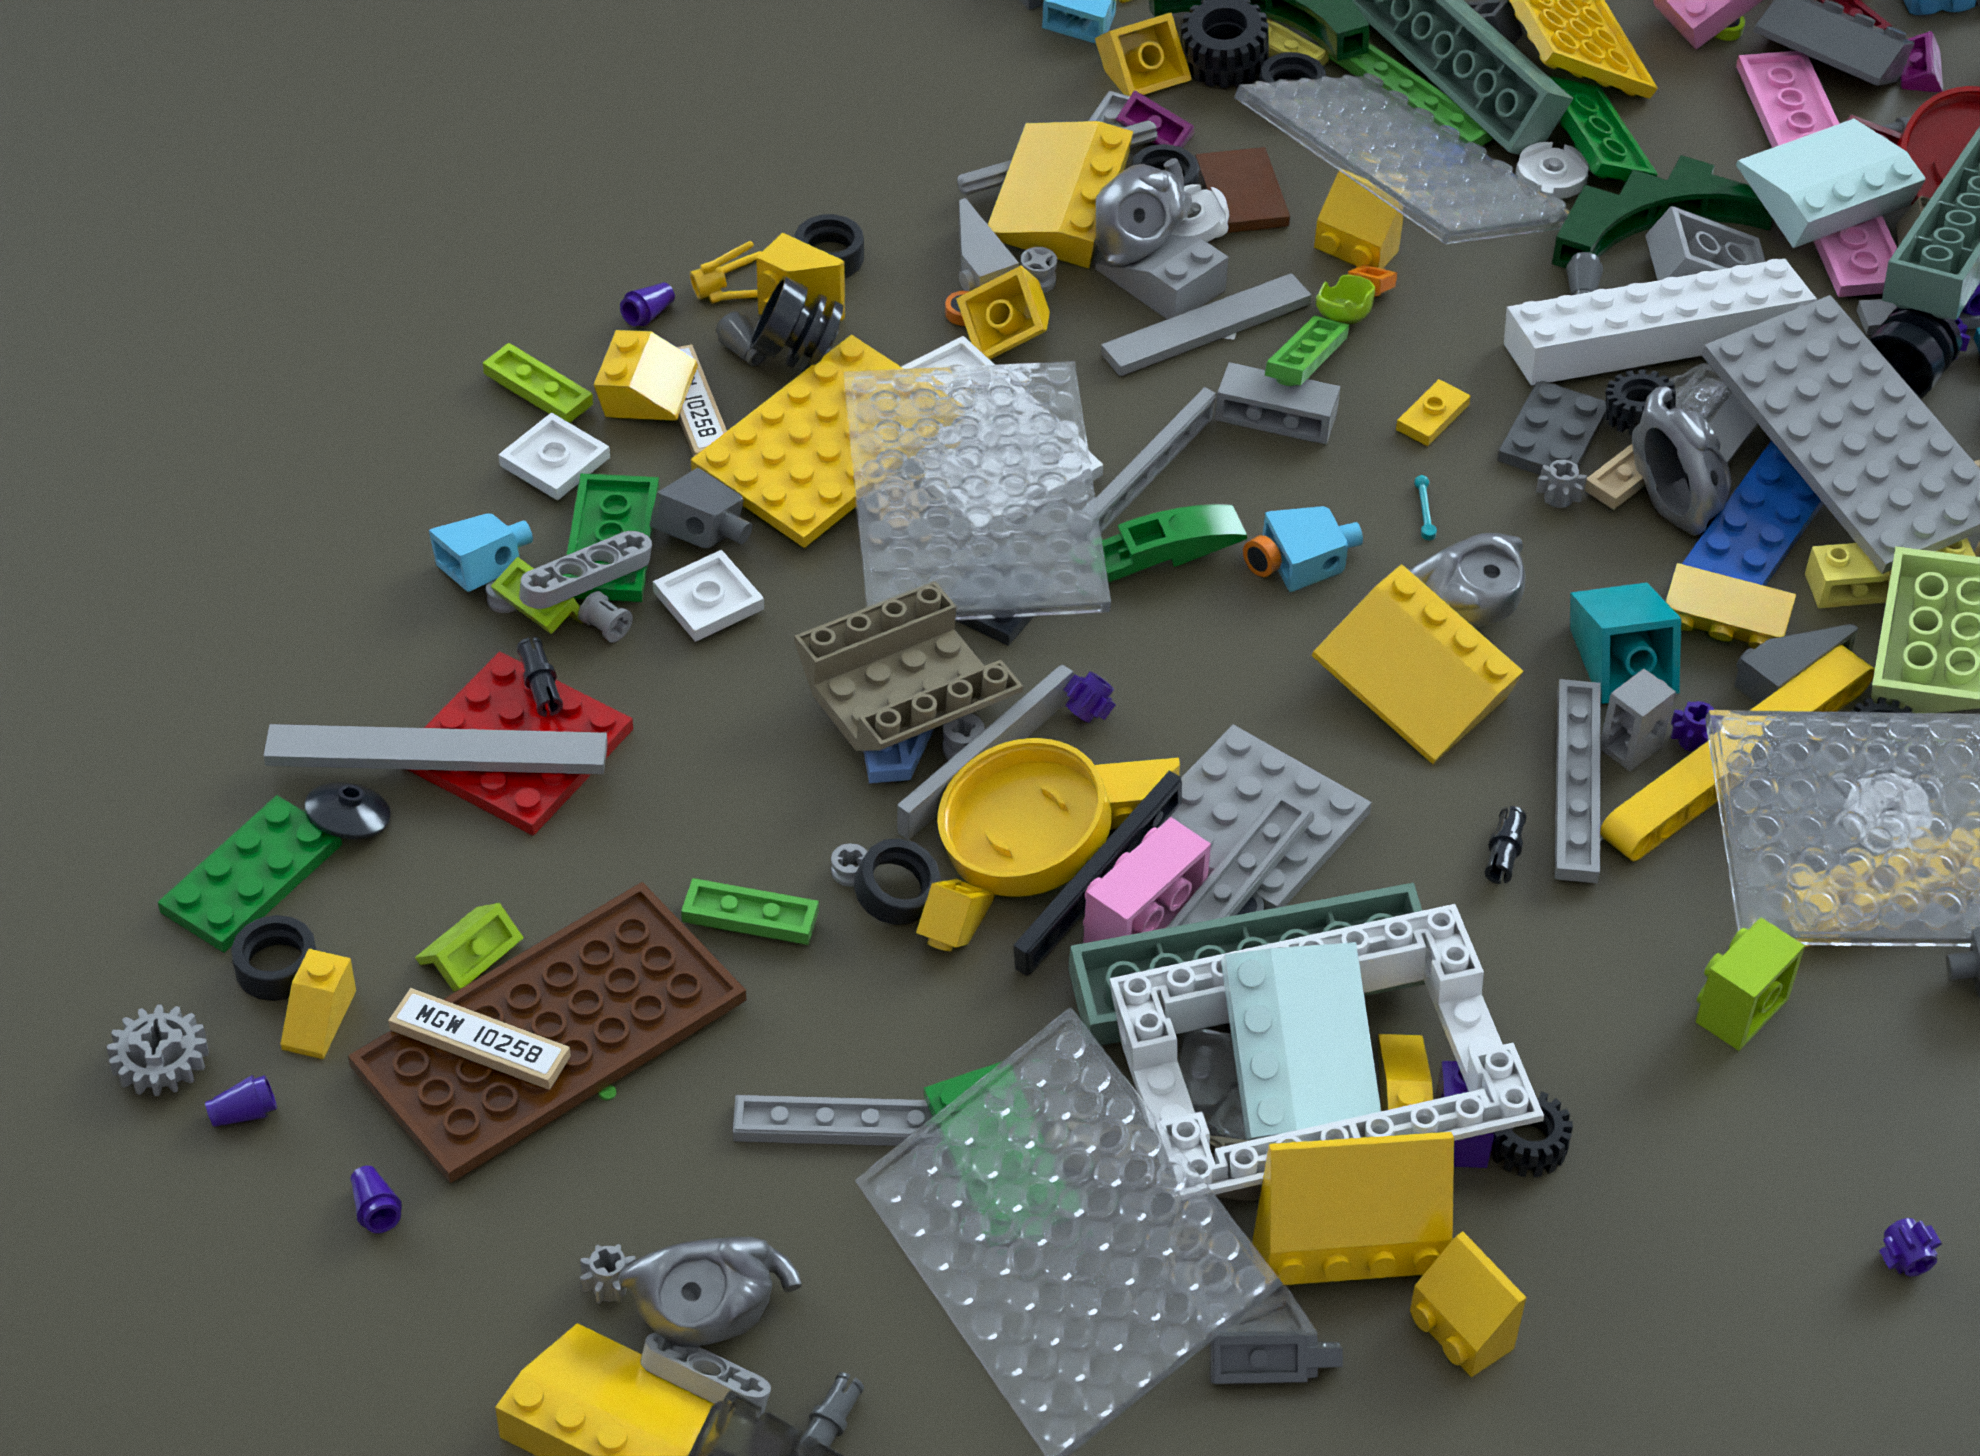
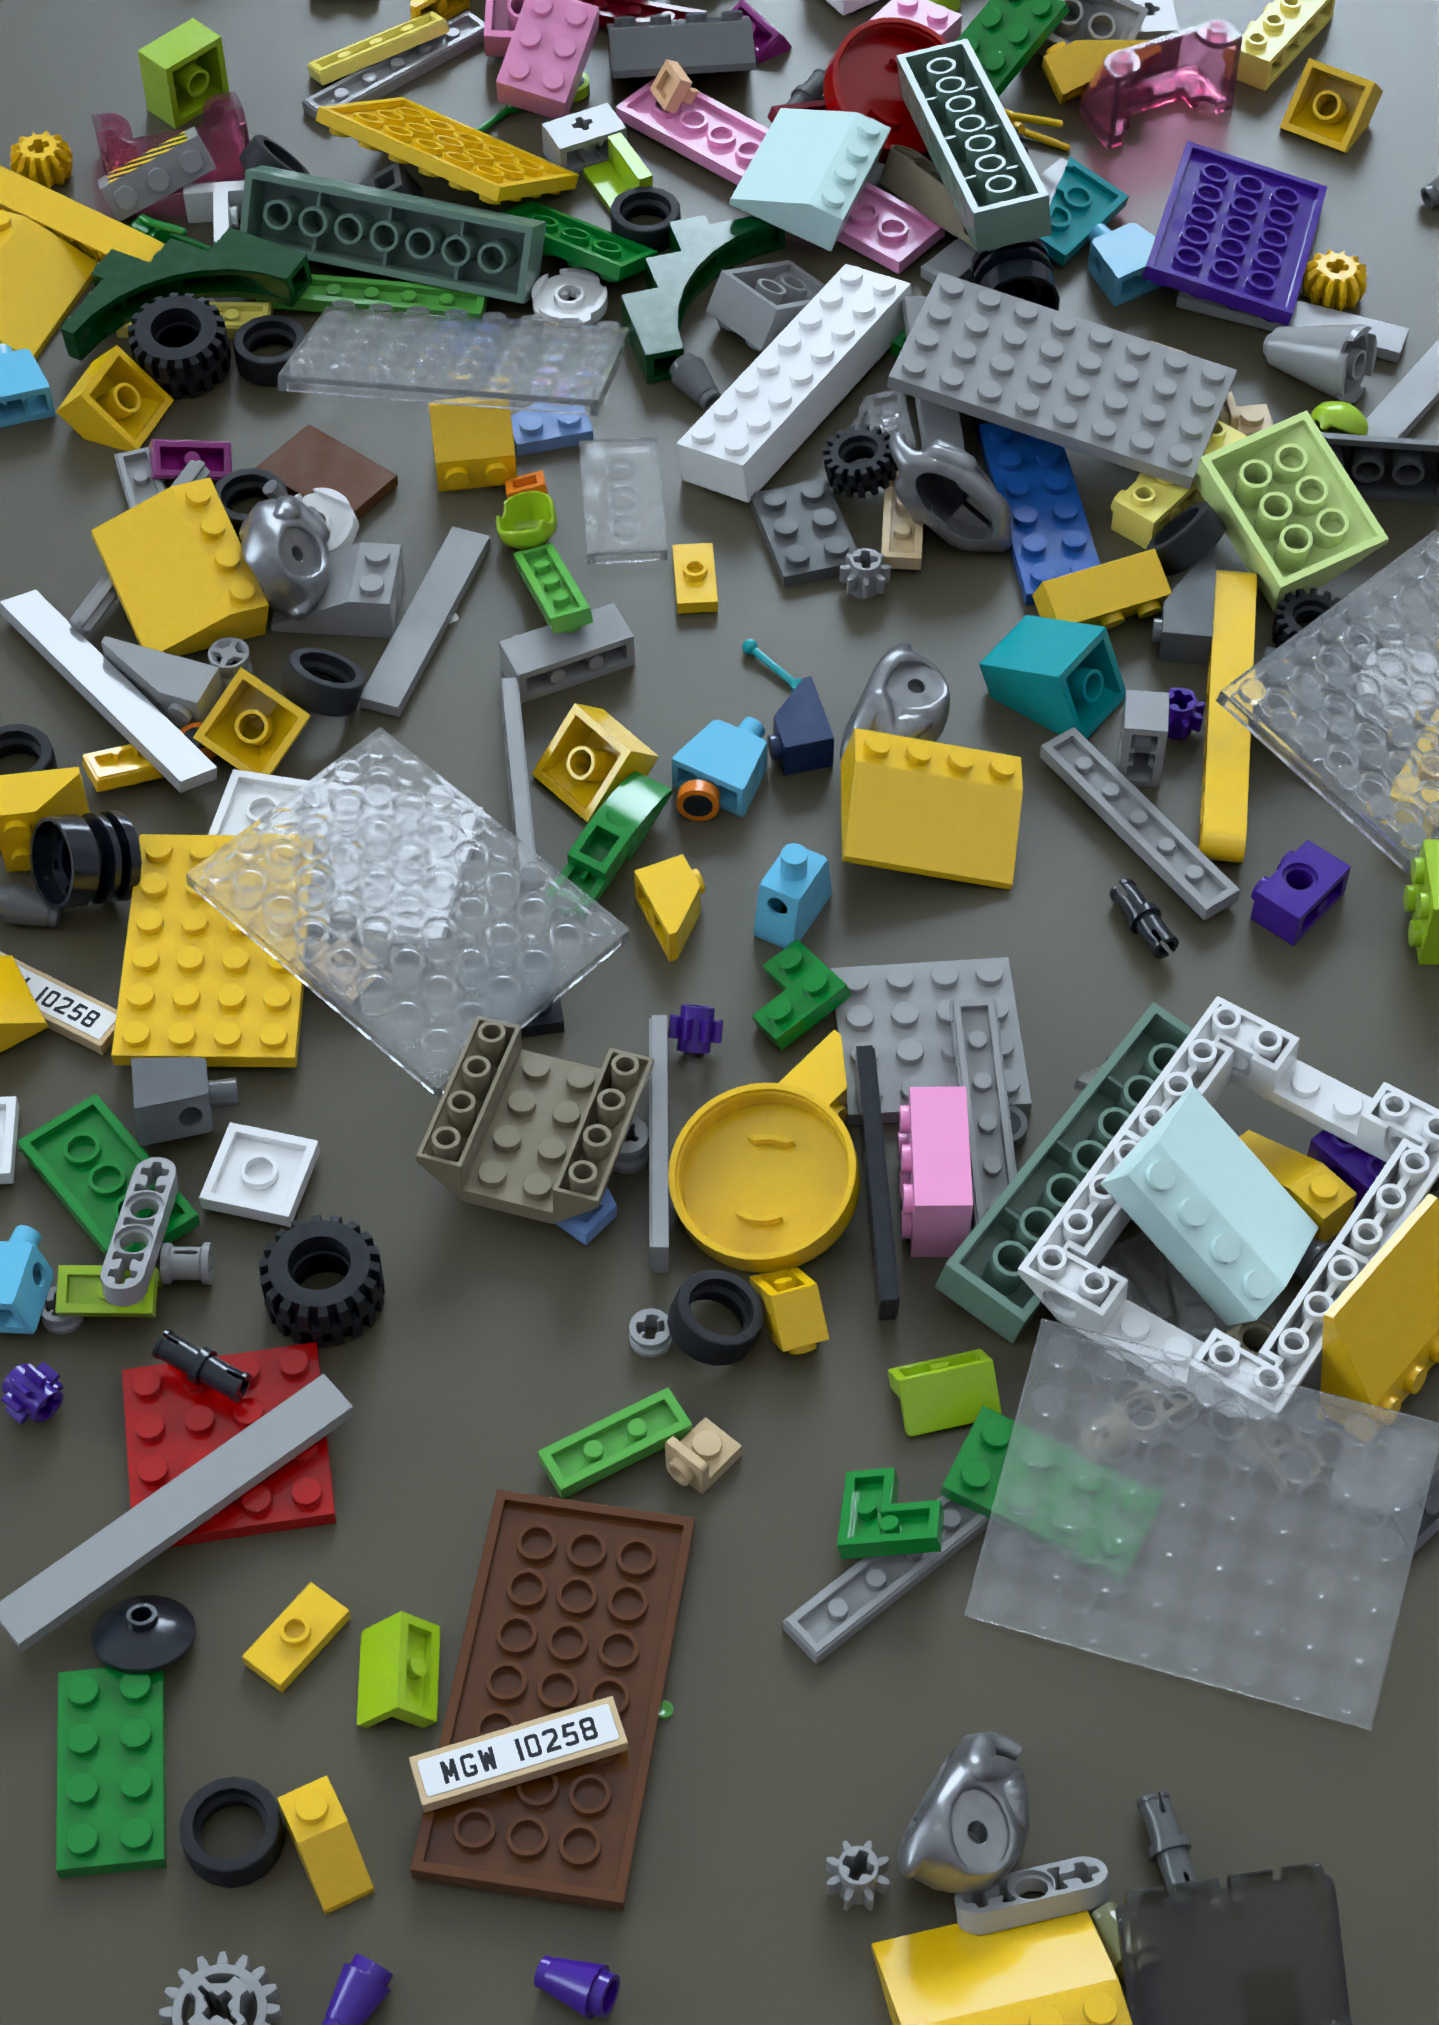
camera: 40 degrees left, 5 degrees up
none -> tile [0,590,217,793]
none -> dark purple gear [1,1362,63,1424]
none -> yellow plate [82,744,164,792]
none -> yellow plate [242,1582,351,1693]
none -> black tyre [259,1215,385,1348]
none -> black tyre [281,647,365,717]
none -> green hinge [474,104,520,132]
none -> medium blue wing [511,380,594,456]
none -> yellow slope [531,703,659,823]
none -> light grey brick [542,103,627,173]
none -> clear tile [579,437,668,564]
none -> lime panel [583,132,653,214]
none -> black tyre [611,186,681,253]
none -> yellow slope [634,854,705,962]
none -> light nougat tile [650,59,699,113]
none -> tan bracket [665,1417,742,1495]
none -> green plate [752,939,852,1050]
none -> medium azure torso [754,843,832,949]
none -> dark blue slope [767,676,834,776]
none -> green plate [837,1467,944,1559]
none -> lime panel [887,1349,1002,1437]
none -> black tyre [1146,501,1227,576]
none -> dark purple brick [1250,839,1351,946]

